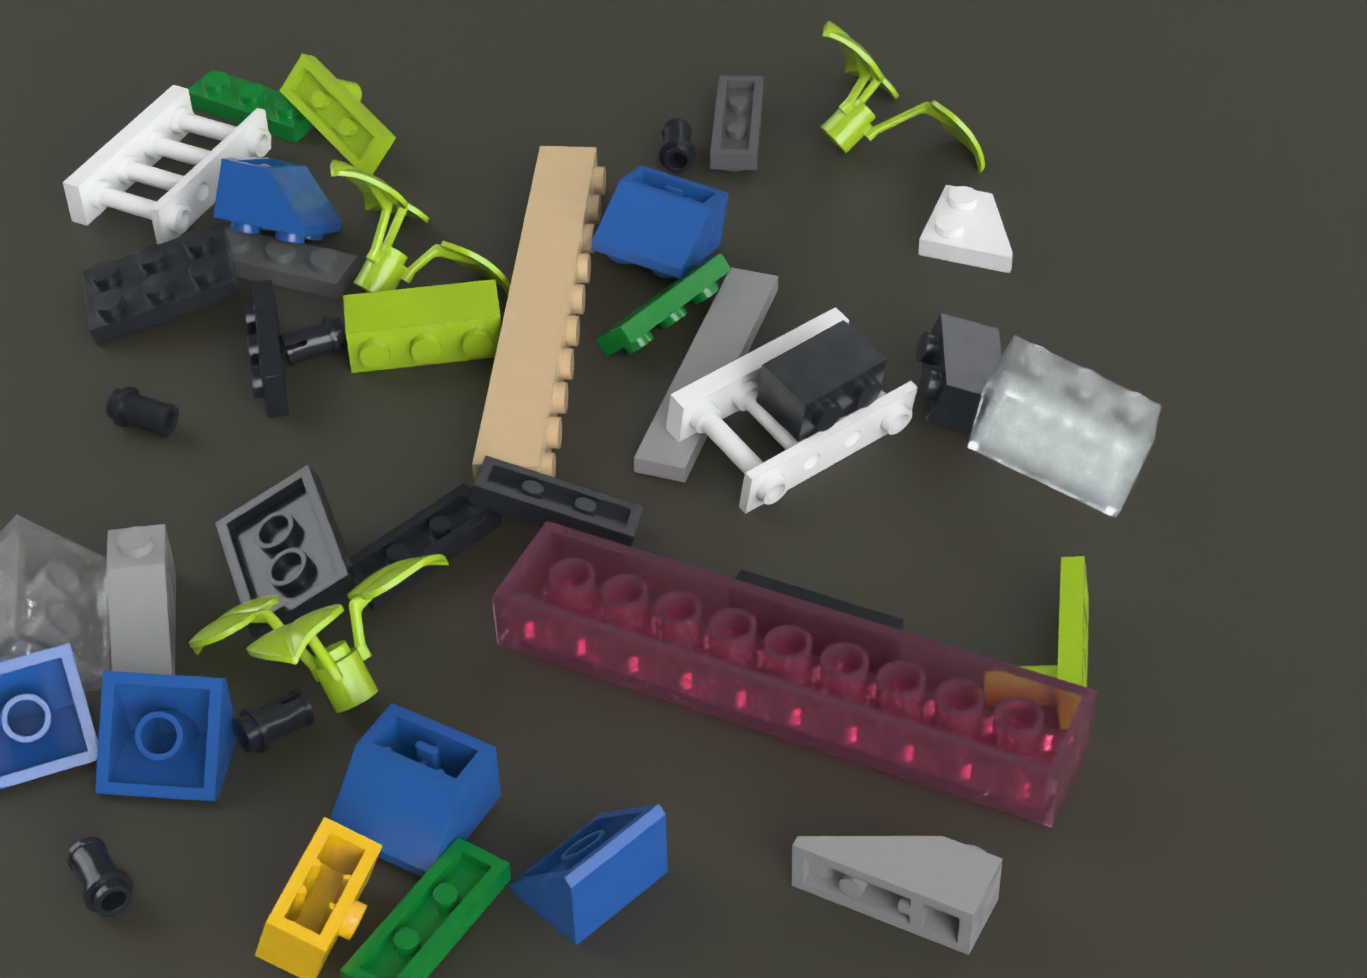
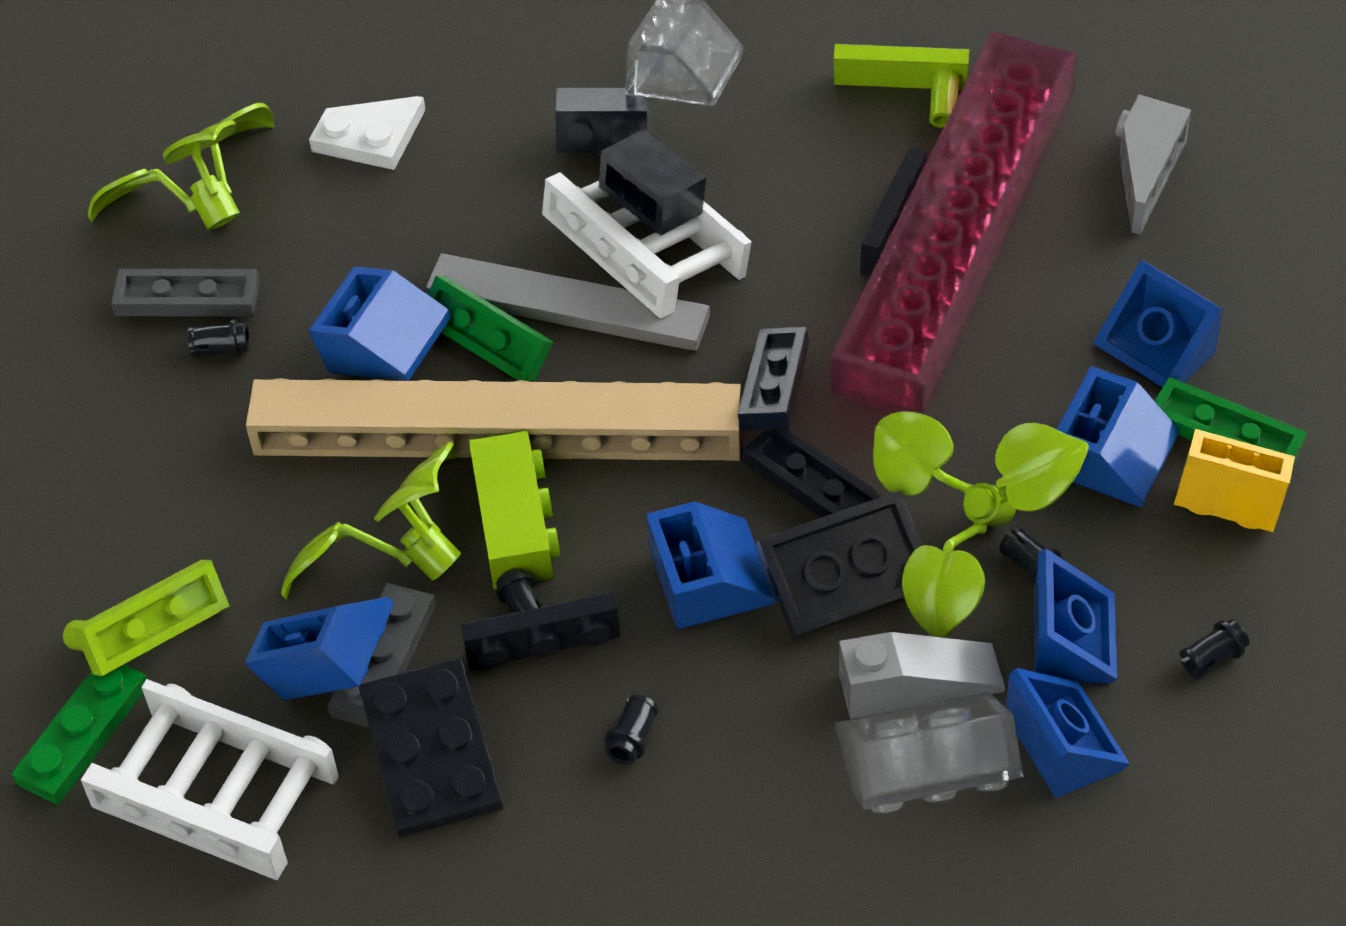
camera: 90 degrees left, 10 degrees up
none -> blue slope [646,501,775,630]

